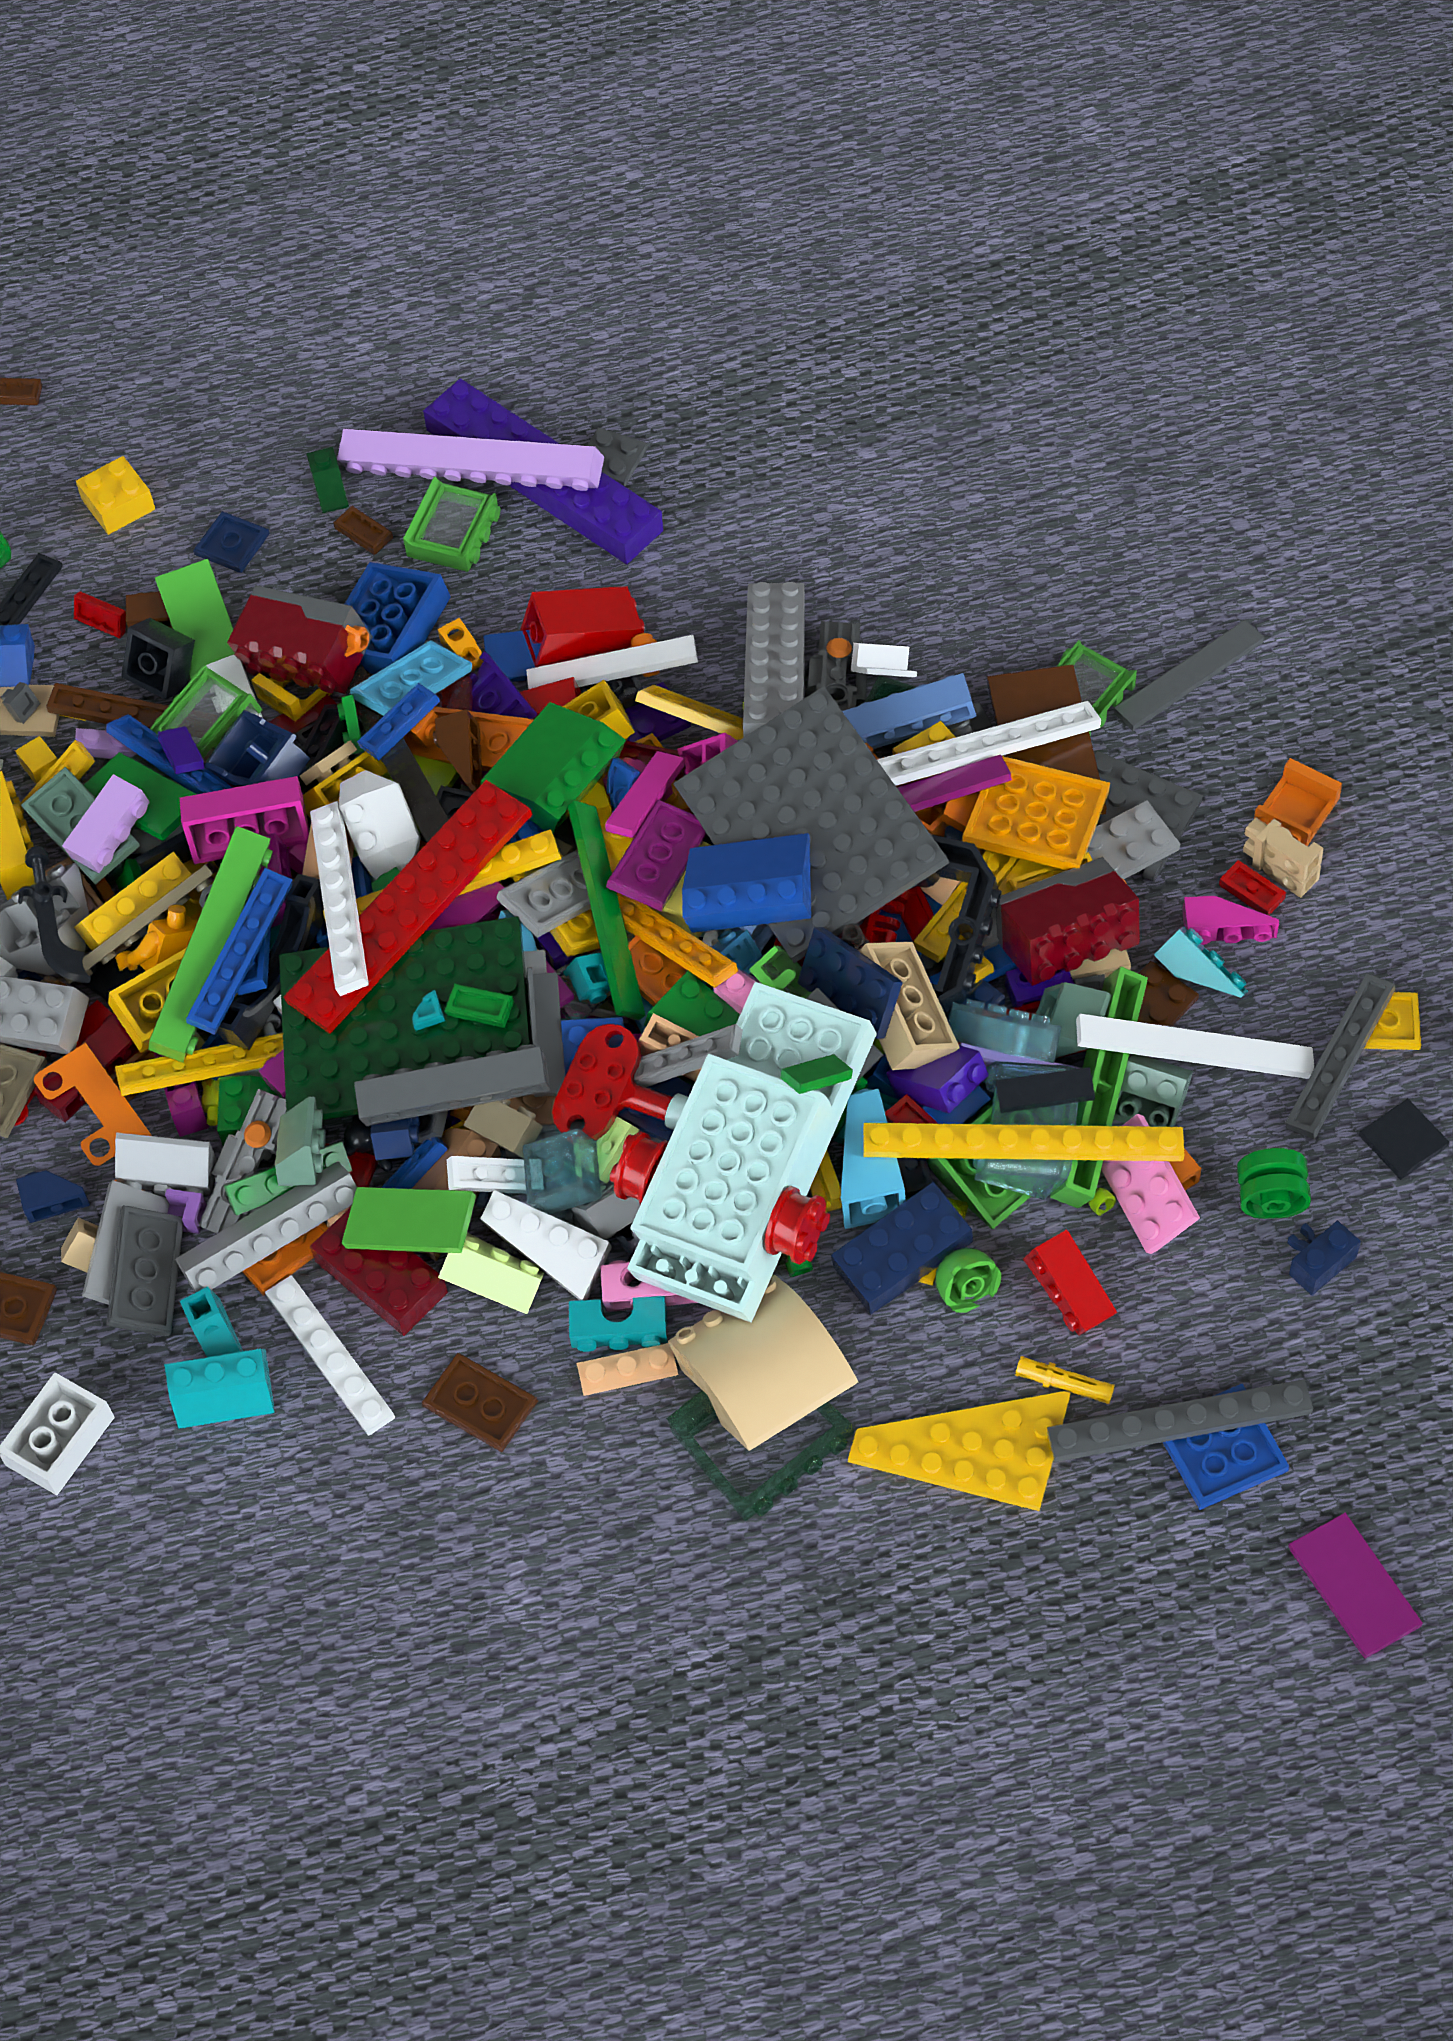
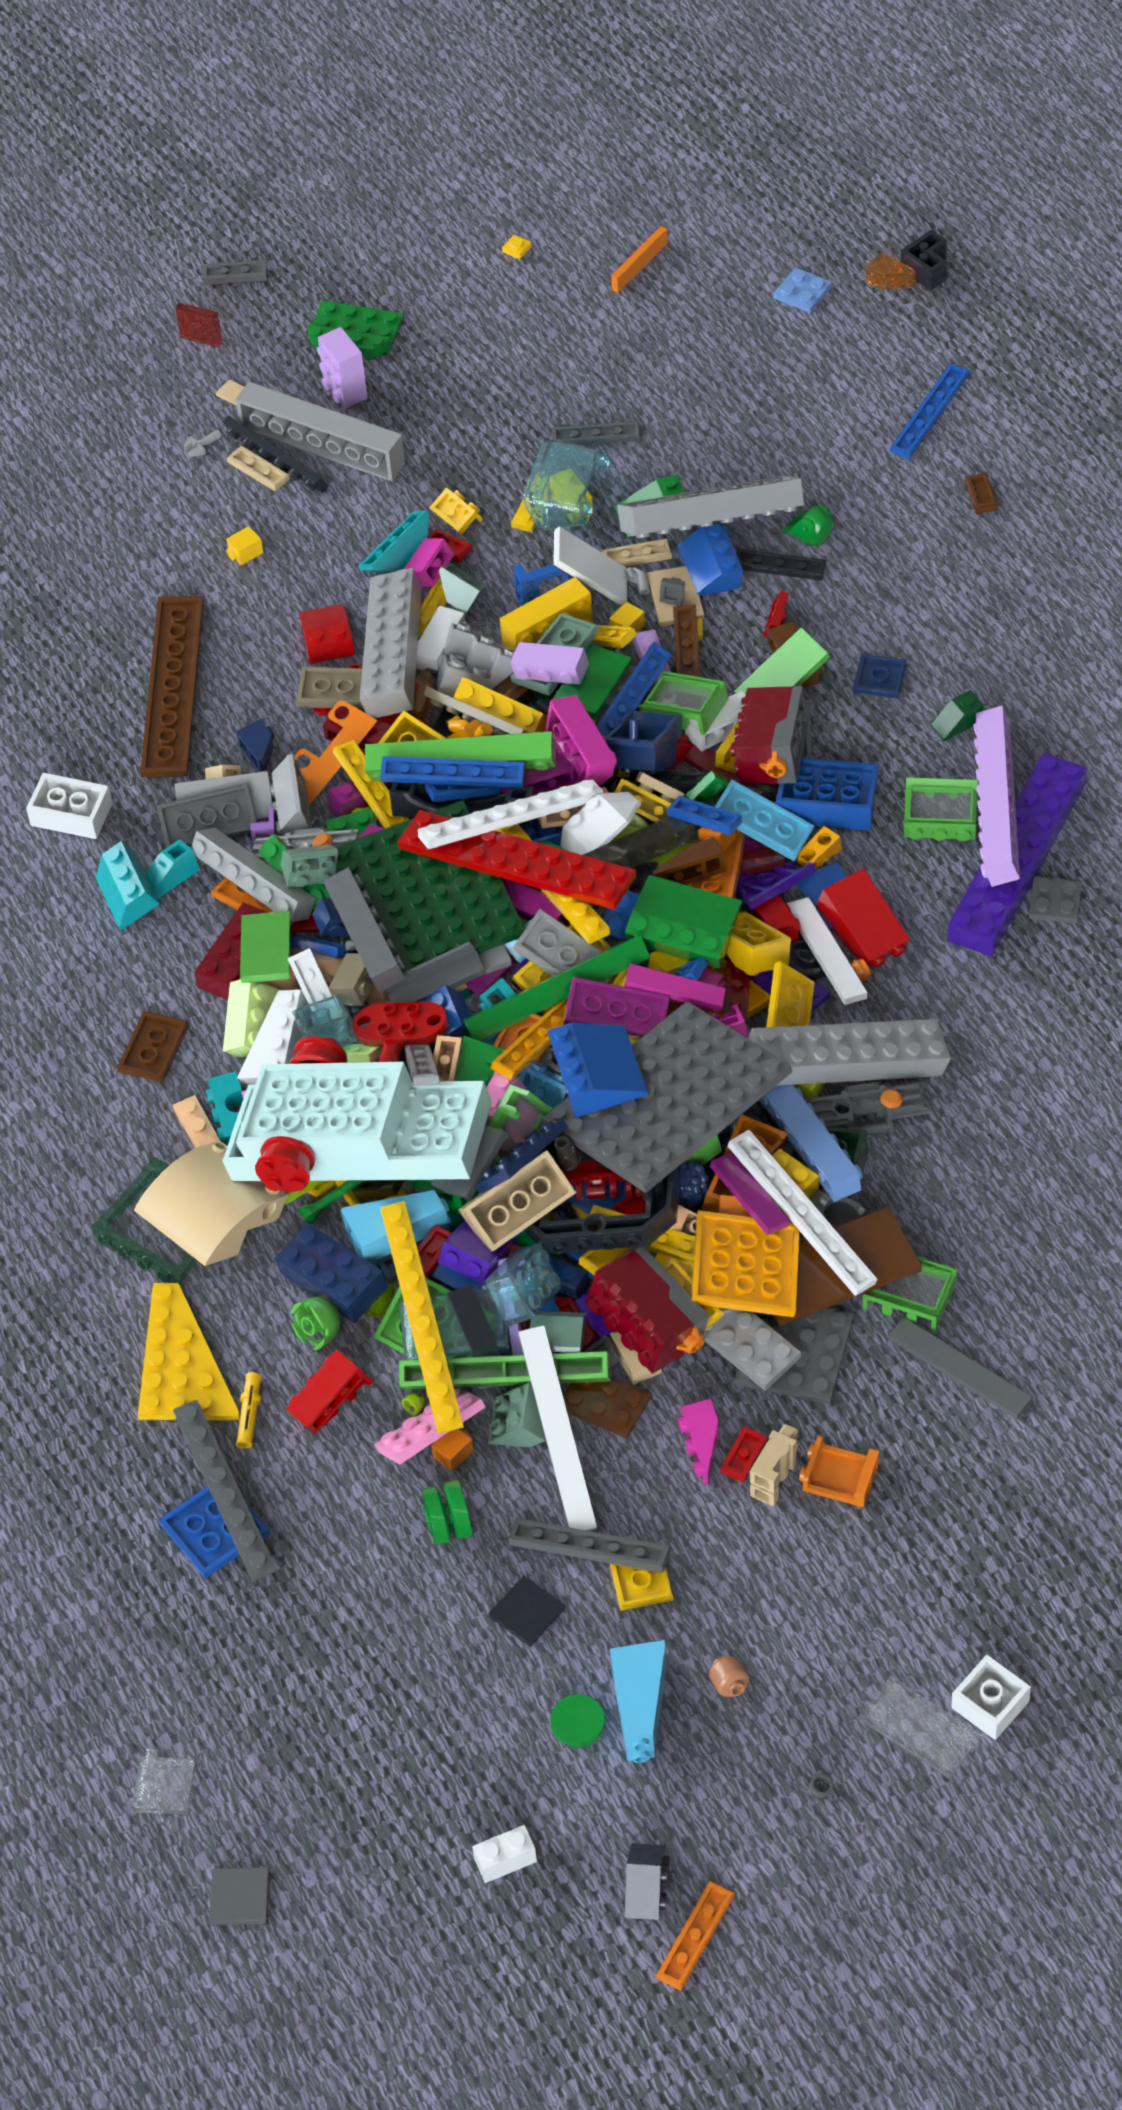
camera: 75 degrees right, 5 degrees down
black sword [18,846,91,982] -> none
yellow brick [76,456,155,535] -> none
black brick [121,618,195,700] -> none
dark purple tile [158,726,204,774] -> none
white plate [265,1275,395,1436] -> none
reddish brown plate [333,506,393,555] -> none
teal tile [412,990,445,1031] -> none
green tile [444,983,514,1028] -> none
green tile [780,1054,853,1094] -> none
white panel [851,643,917,677] -> none
slope [1154,927,1248,998] -> none
dark blue brick [1287,1220,1361,1296] -> none
magenta tile [1288,1512,1423,1659] -> none

